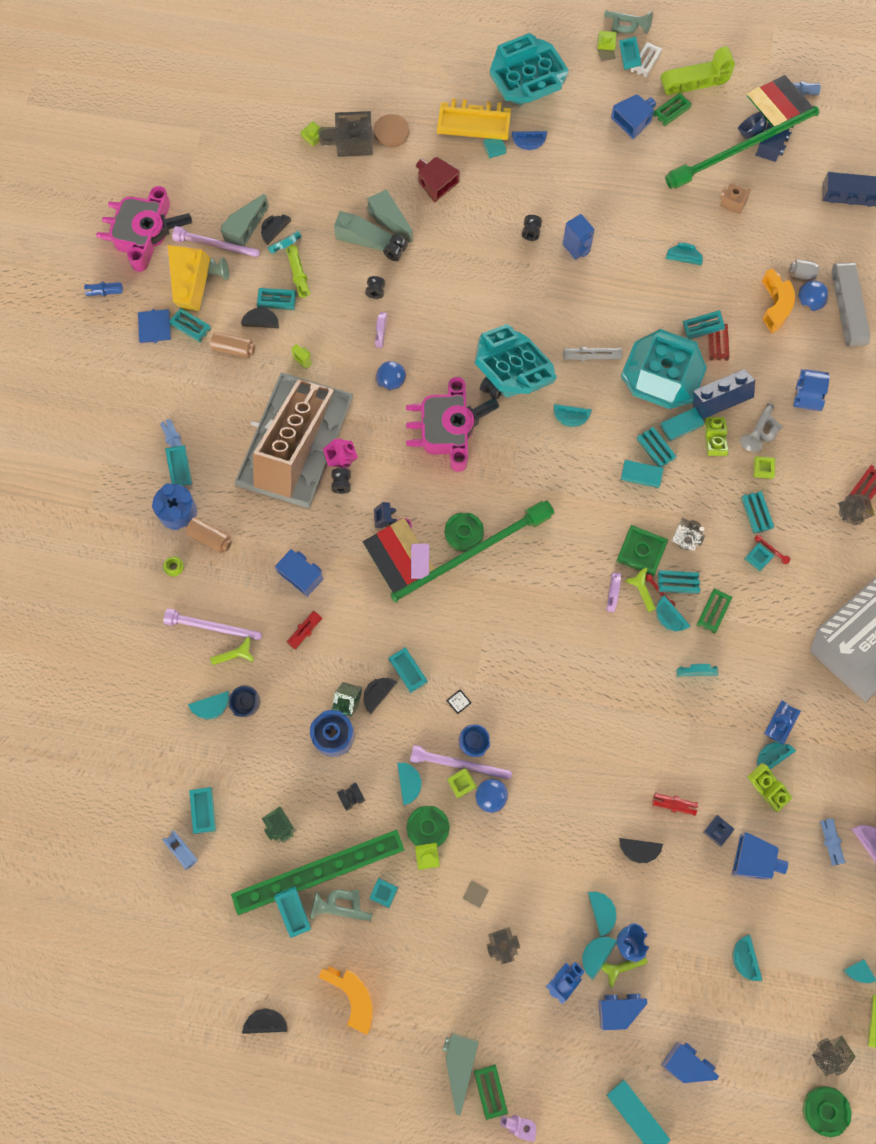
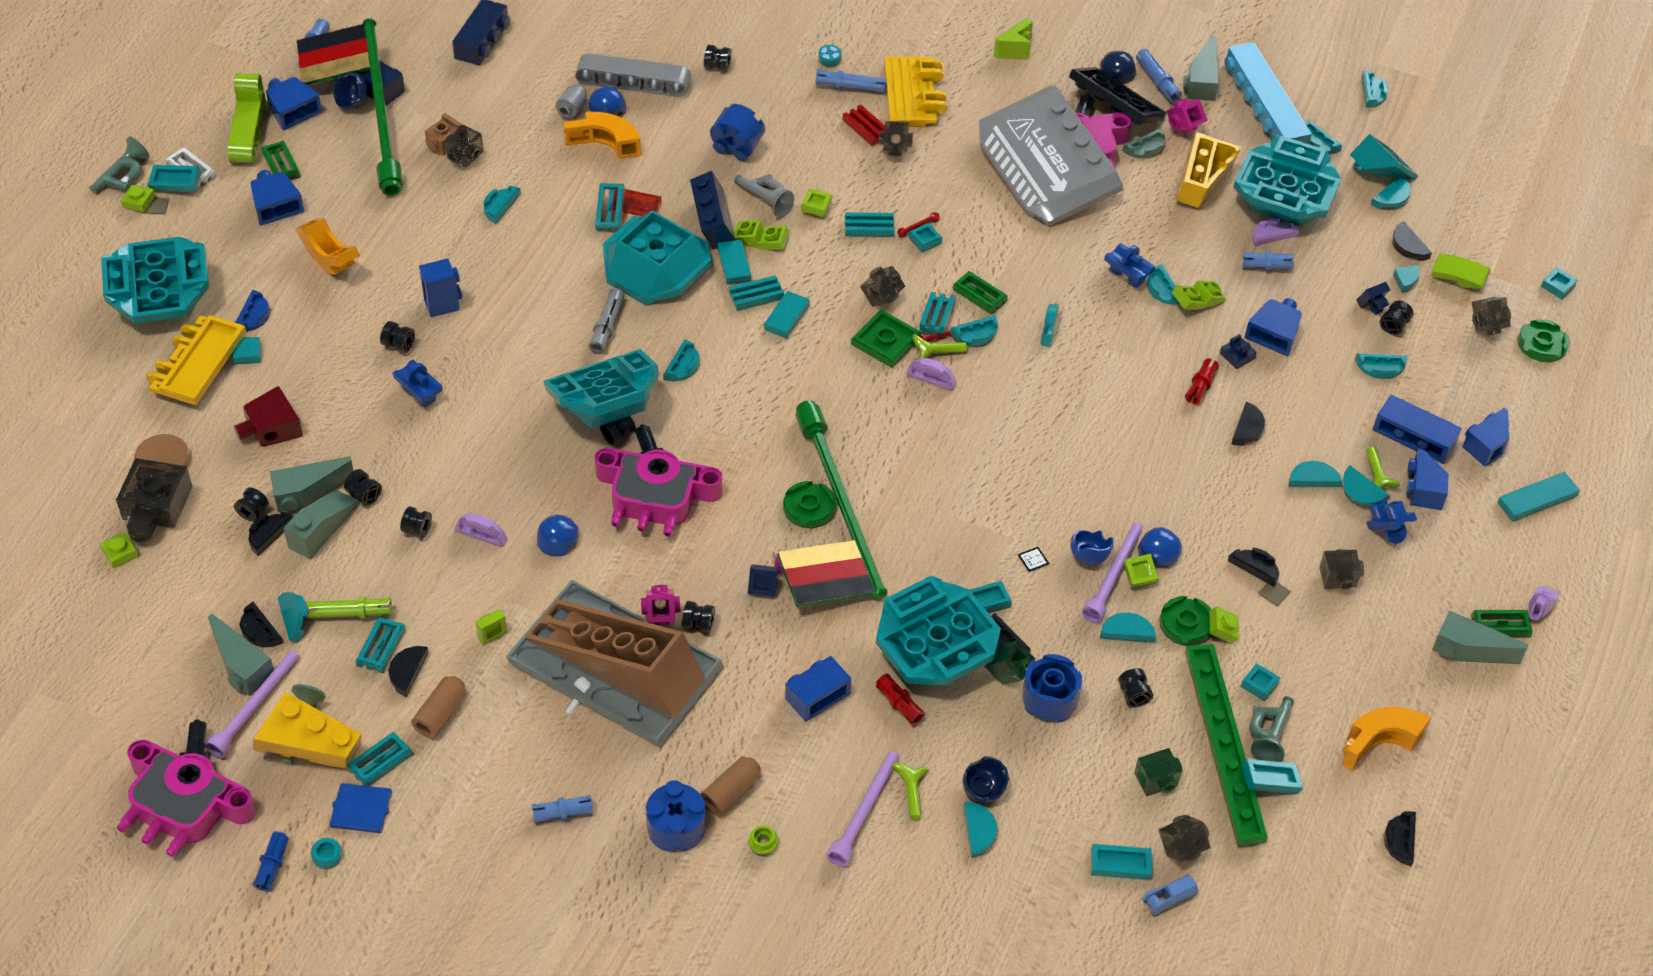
camera: 80 degrees left, 20 degrees down
teal tile [165,445,193,486] -> none
lavender sticker [411,544,429,579] -> none
blue hair [617,923,649,962] -> none
none -> black wheel [234,487,269,522]
none -> black tile [248,512,294,556]
none -> blue torso [266,77,322,131]
none -> light orange arch [295,218,360,275]
none -> teal tile [311,838,342,869]
none -> blue hips [392,360,443,407]
none -> clear smoke brick [445,124,484,168]
none -> teal piece [876,575,1001,687]
none -> clear smoke brick [1158,815,1211,862]
none -> black tile [1228,548,1279,587]
none -> dark blue tile [1356,282,1391,314]
none -> blue brick [1373,394,1462,464]
none -> black wheel [1380,300,1414,335]

